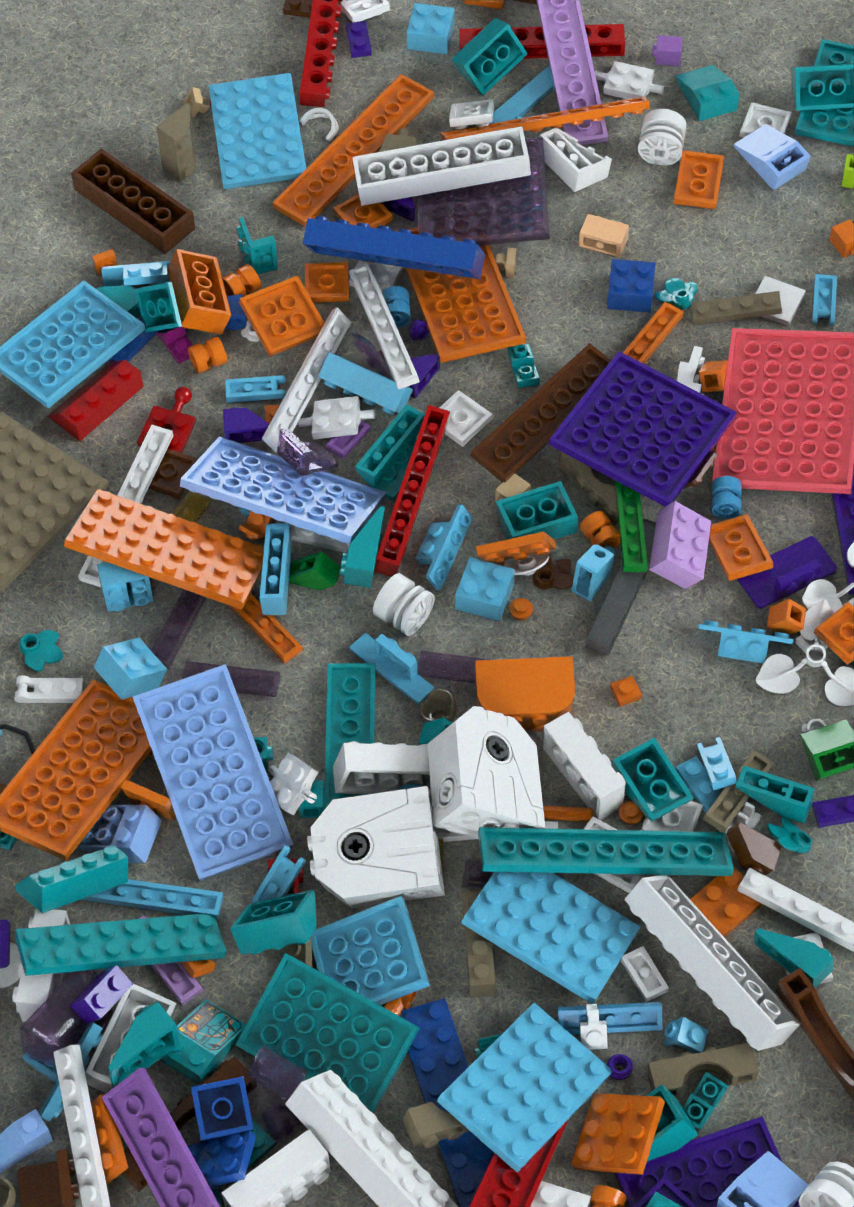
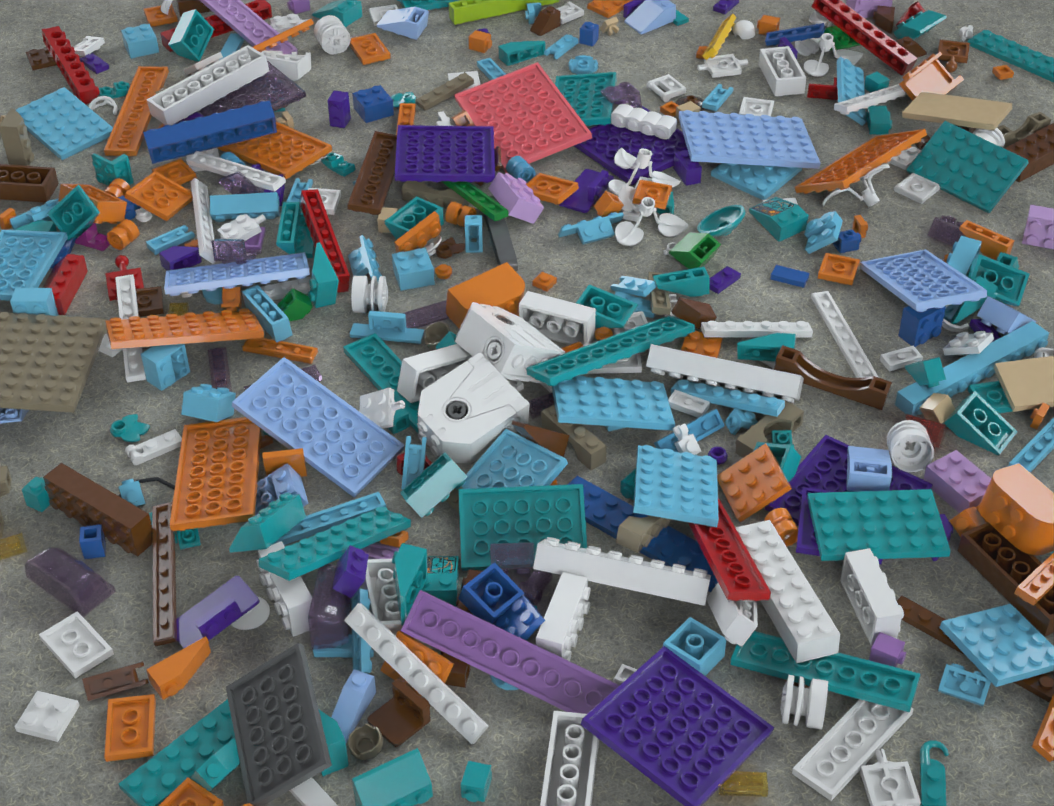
camera: 35 degrees left, 15 degrees down
light nougat brick [579,214,629,257] -> none
teal plate [767,816,812,853] -> none
none -> medium azure brick [10,288,59,316]
none -> teal slope [98,81,130,99]
none -> medium azure hinge [286,178,313,205]
none -> dark purple brick [327,90,351,128]
none -> reddish brown slope [512,421,570,457]
none -> medium azure plate [671,379,785,417]

